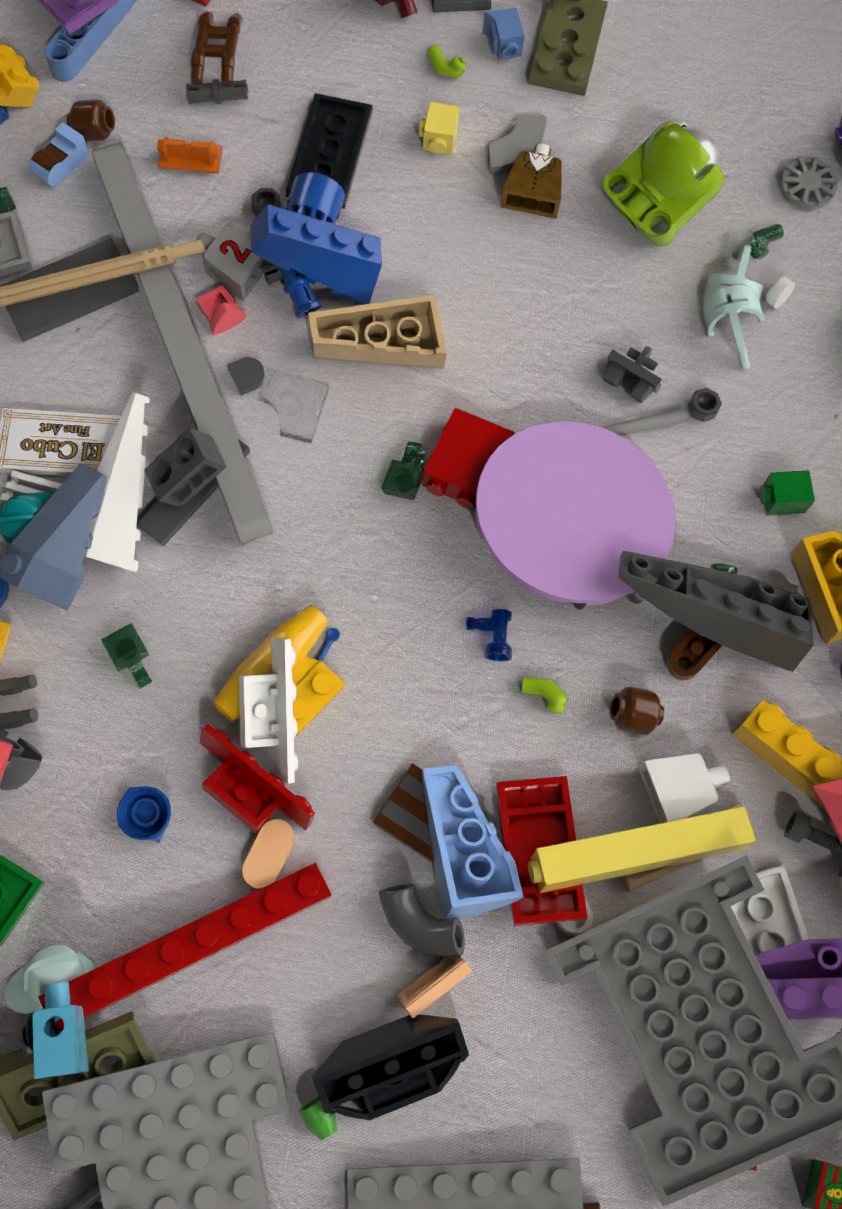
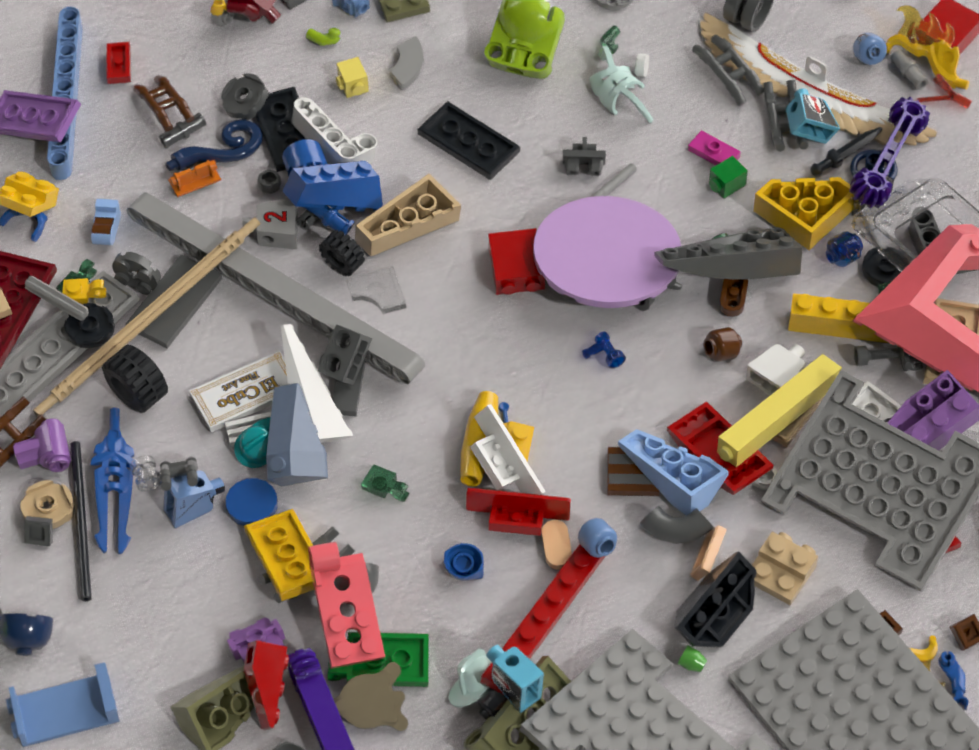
camera: 25 degrees left, 15 degrees down
reddish brown head [67,99,115,142] -> none
coral tile [196,284,246,335] -> none
dark grey tile [227,357,265,396] -> none
clear green plate [381,441,427,500] -> none
pearl gold torso [501,143,562,219] -> none
lime arm [521,677,568,714] -> none
dark grey tile [687,388,722,422] -> none
none -> dark grey plate [112,252,161,295]
none -> dark blue plant [165,120,262,171]
none -> dark grey plate [221,73,269,120]
none -> white beam [292,97,377,164]
none -> black tyre [319,230,365,277]
none -> black tile [417,101,520,180]
none -> medium blue head [578,518,617,558]
none -> dark pink plate [688,130,741,165]
none -> tan plate [752,531,818,606]

